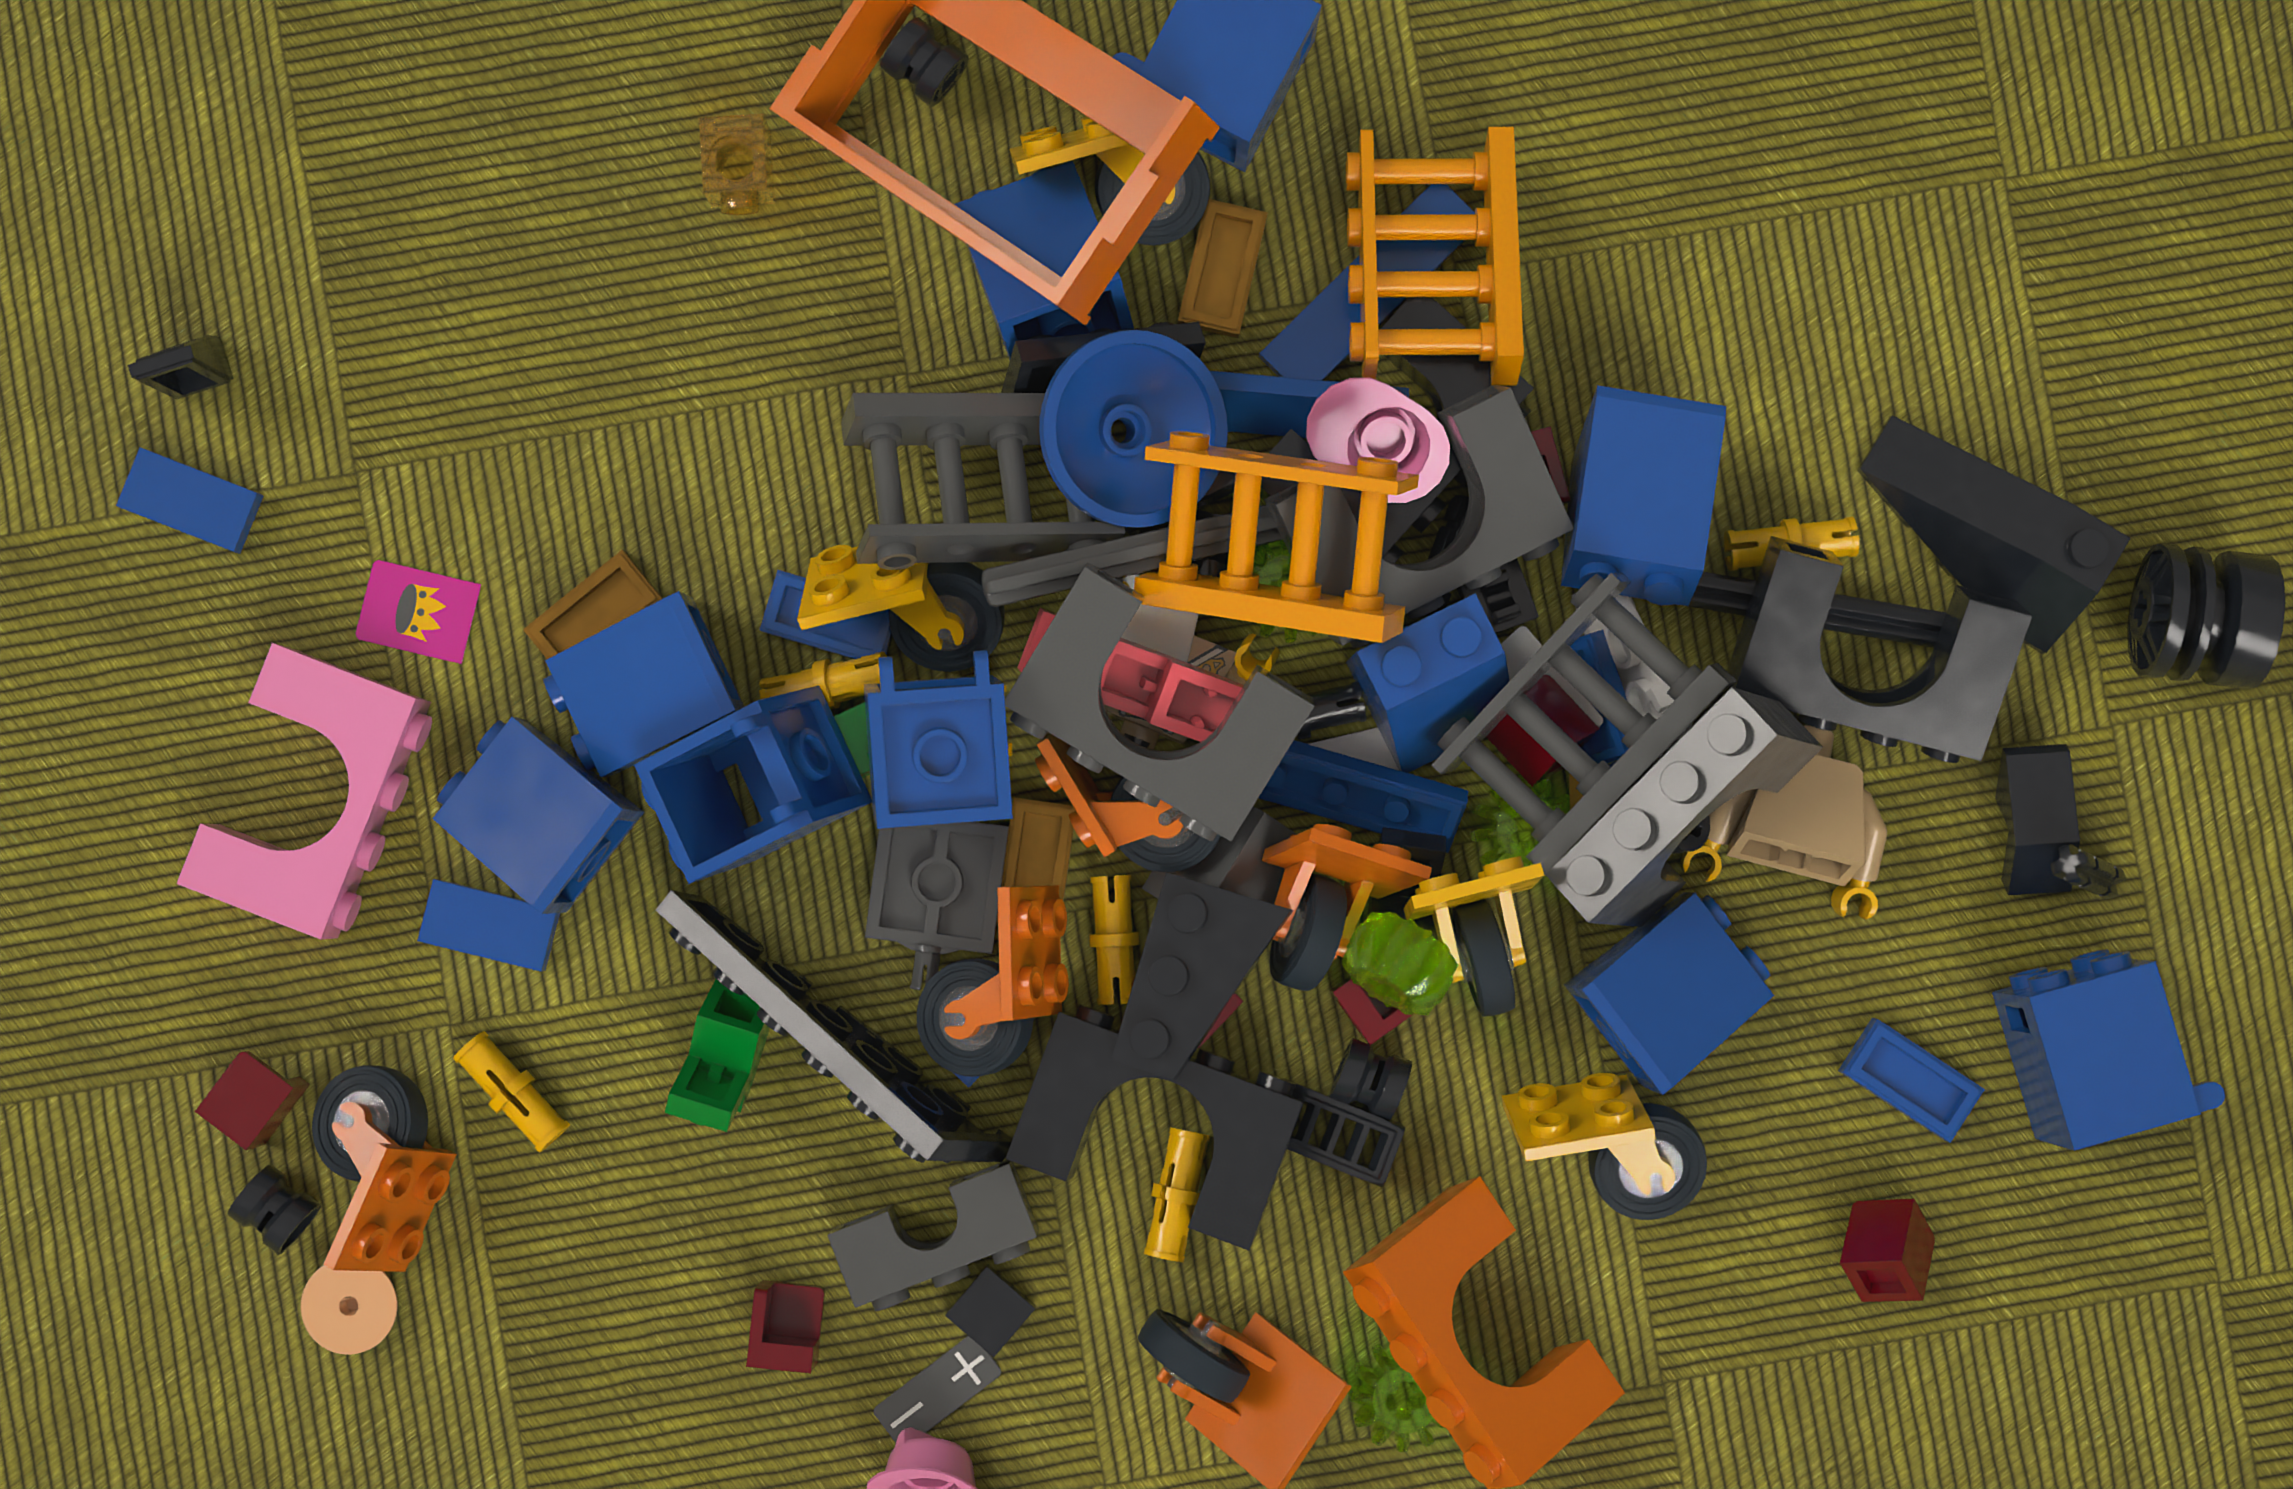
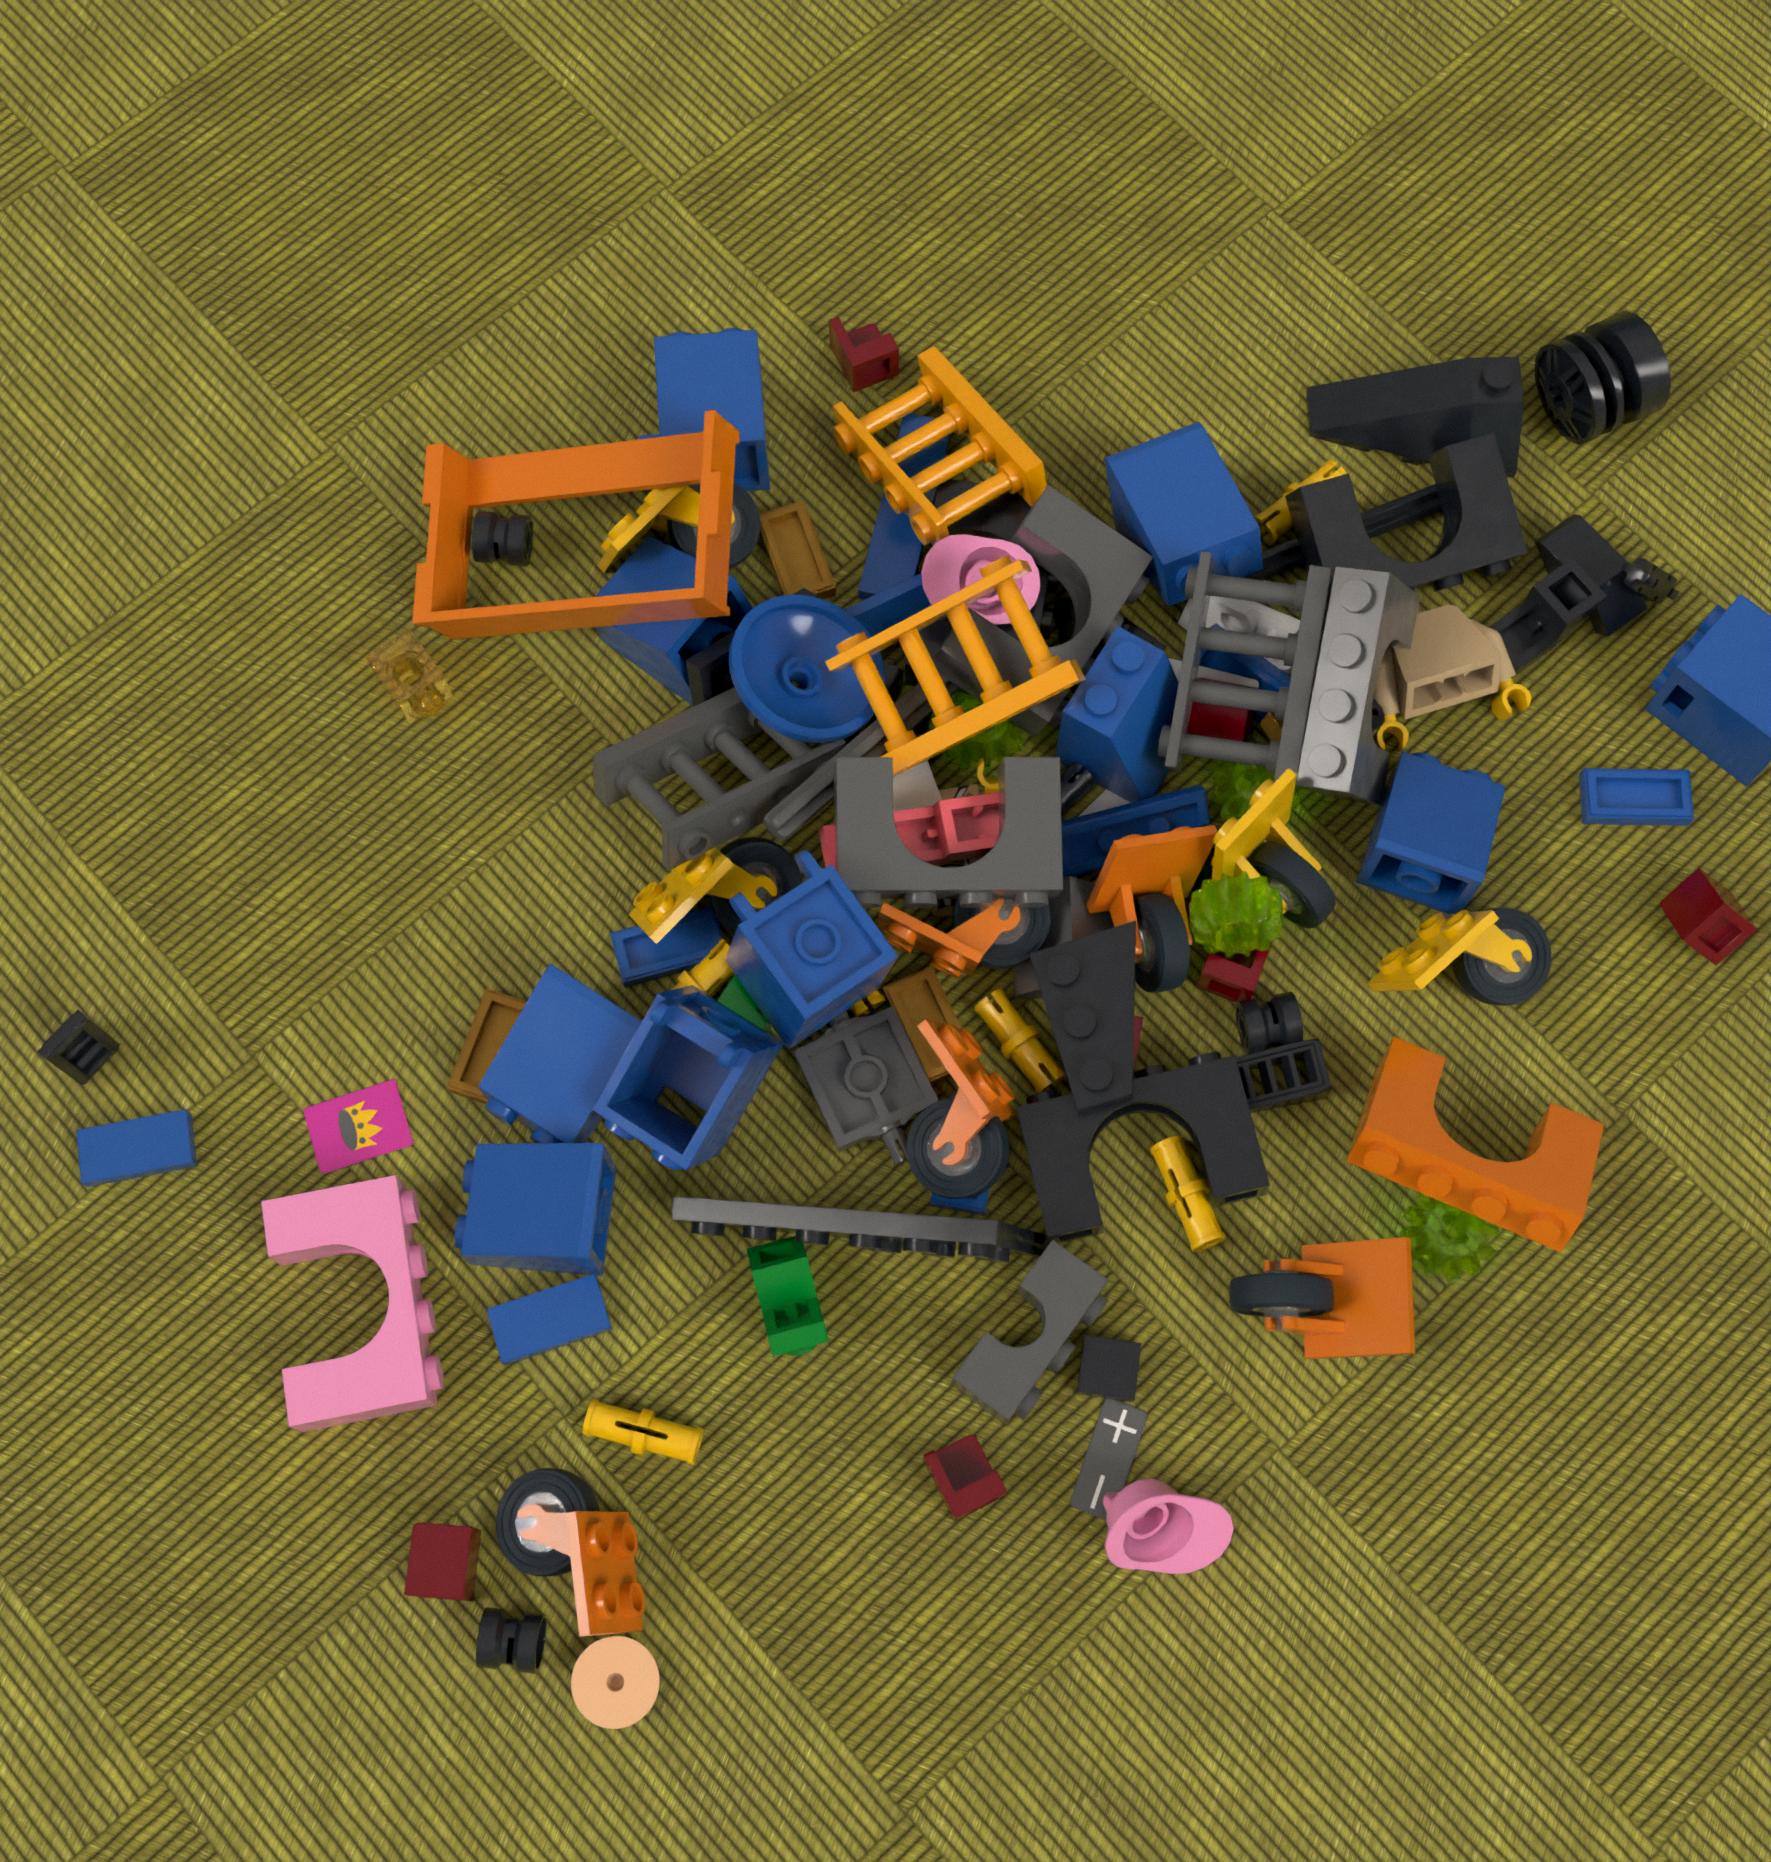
camera: 30 degrees left, 15 degrees down
none -> dark red panel [829,316,899,393]
none -> black slope [1489,558,1607,678]

